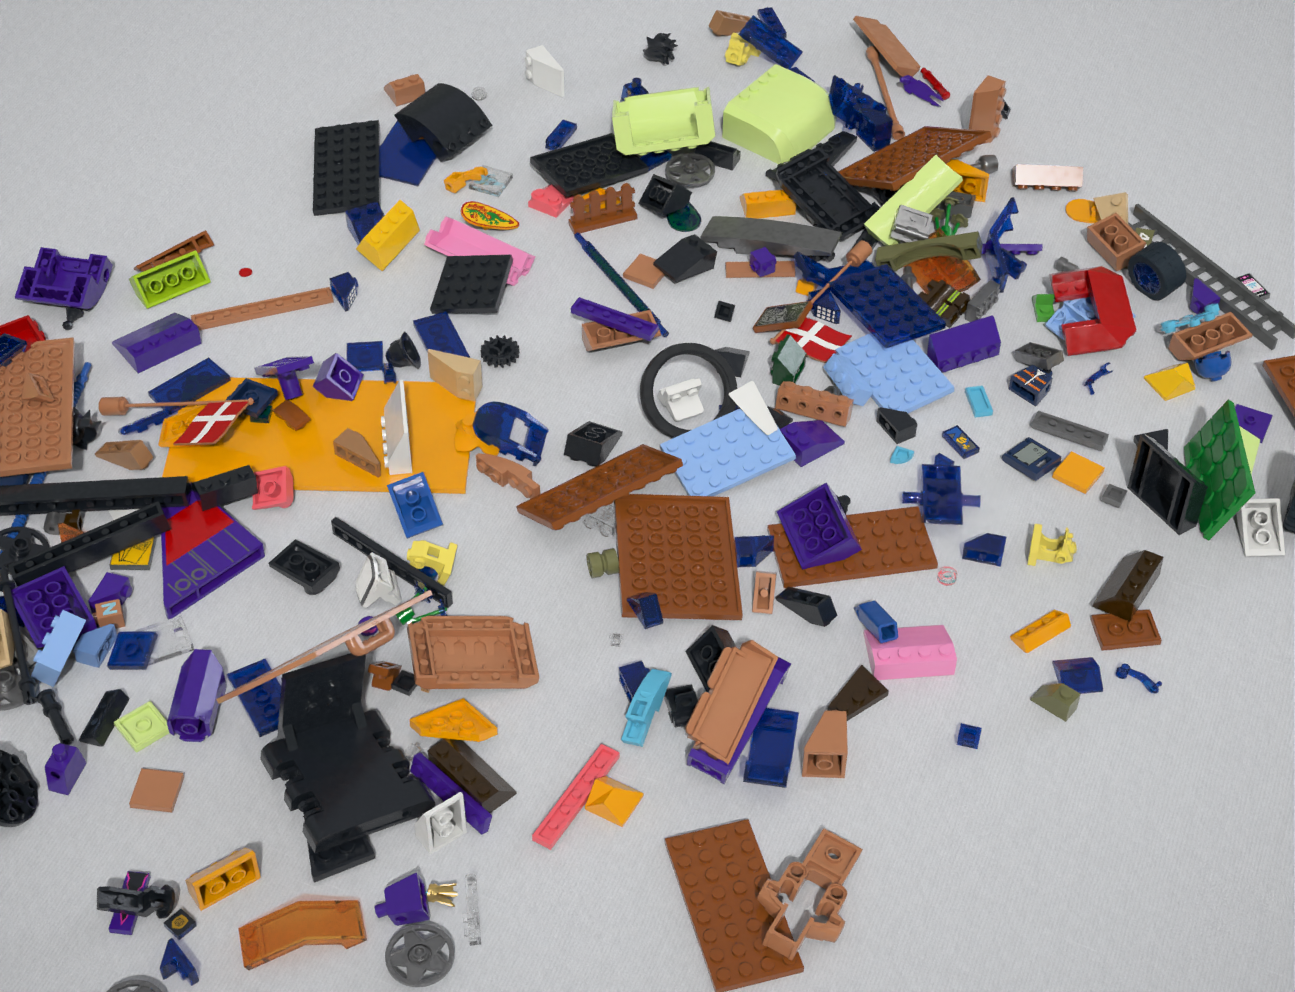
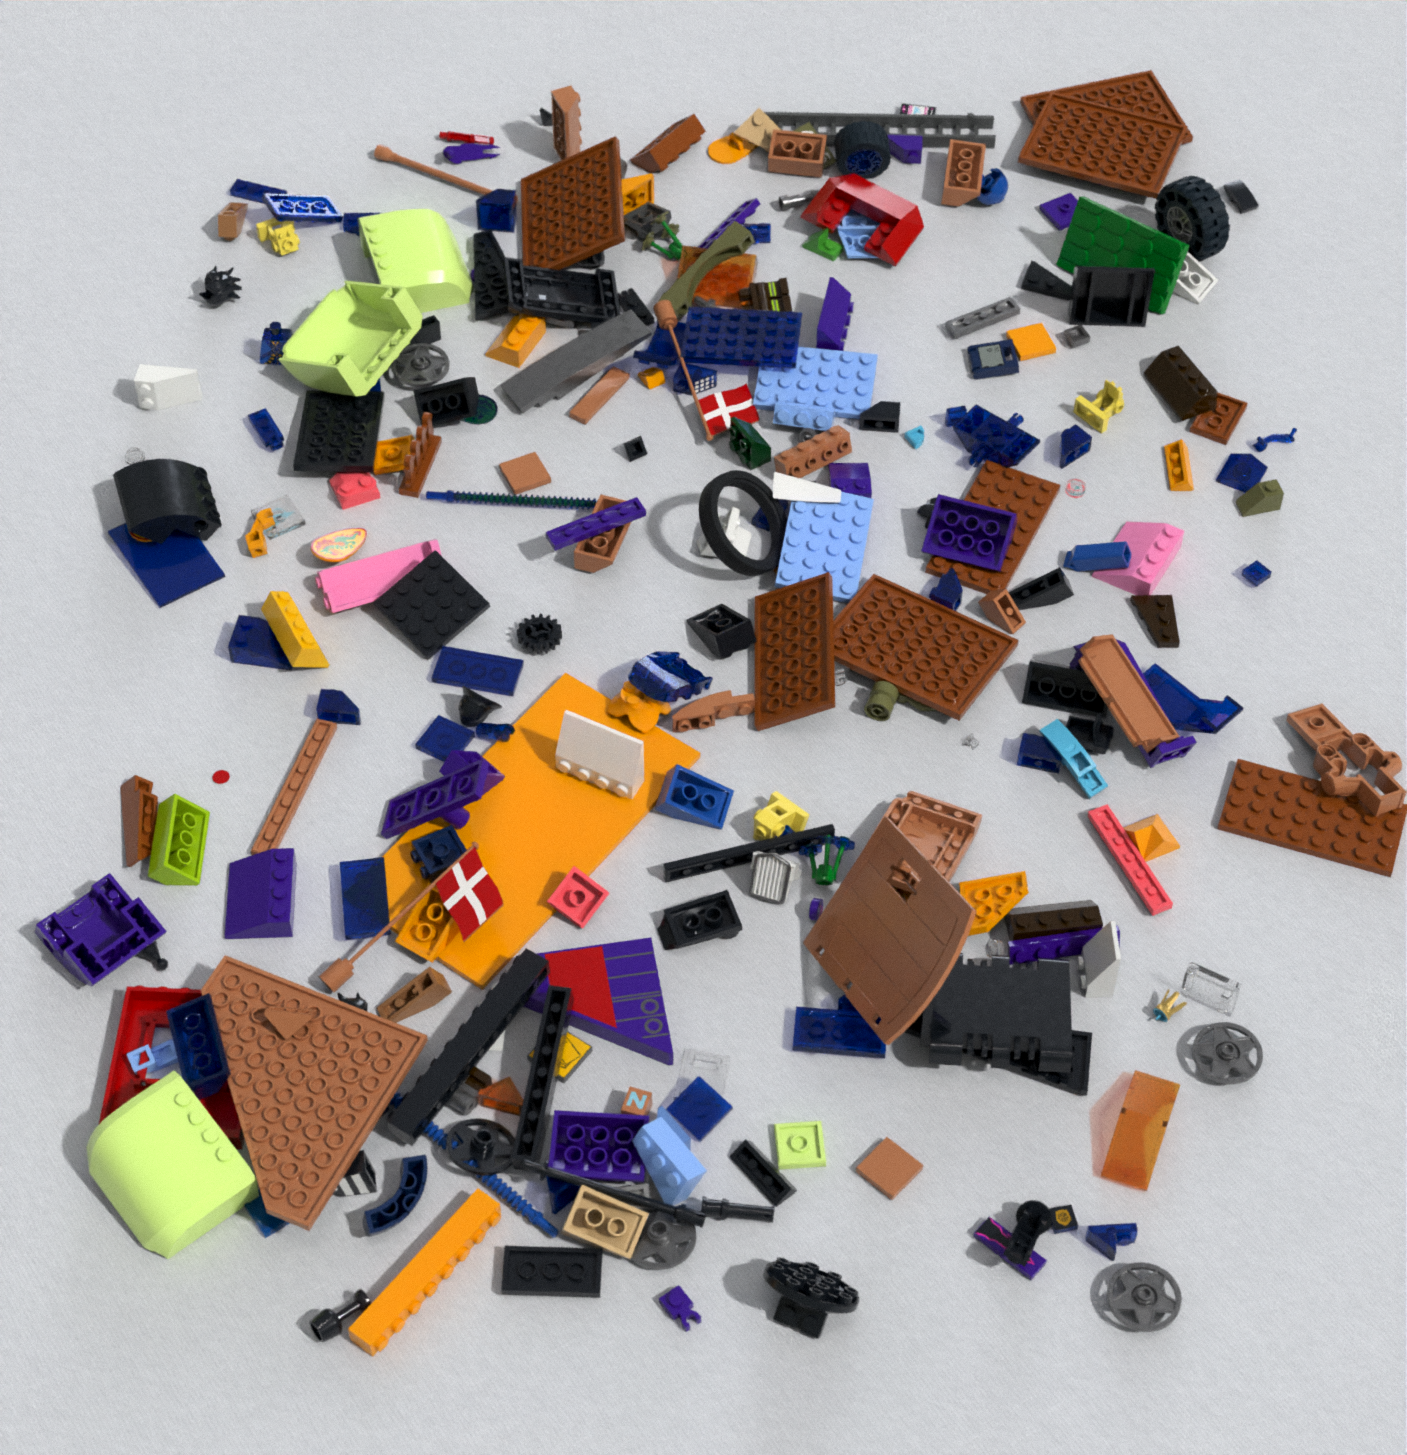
camera: 55 degrees left, 5 degrees up
dark purple torso [45,743,87,795] -> none
dark purple slope [88,572,132,614] -> none
clear blue hinge [118,409,169,435] -> none
dark purple brick [167,649,227,742] -> none
light orange slope [185,847,261,911] -> none
black slope [190,465,258,511] -> none
dark orange slope [273,400,311,431] -> none
black plate [313,120,380,216] -> none
medium nougat slope [333,428,381,478] -> none
dark purple torso [374,873,430,926] -> none
nougat slope [384,74,425,107] -> none
tan slope [427,349,483,401] -> none
clear blue slope [627,592,663,629] -> none
black slope [653,234,717,282] -> none
black slope [715,347,750,378] -> none
dark purple brick [750,247,777,277] -> none
tile [753,301,813,333] -> none
nougat slope [802,710,848,778] -> none
clear blue slope [829,75,887,131] -> none
nougat slope [853,16,921,77] -> none
yellowish green arch [864,155,963,246] -> none
flat silver plate [889,205,933,243] -> none
tile [942,425,980,459] -> none
flat silver piece [965,280,1000,322] -> none
medium azure tile [965,386,993,418] -> none
clear blue windscreen [984,197,1019,293] -> none
dark blue torso [1009,365,1053,407] -> none
flat silver piece [1014,342,1064,370] -> none
clear blue piece [1084,362,1113,395] -> none
yellow slope [1144,363,1196,401] -> none
medium azure plant [1160,303,1220,333] -> none

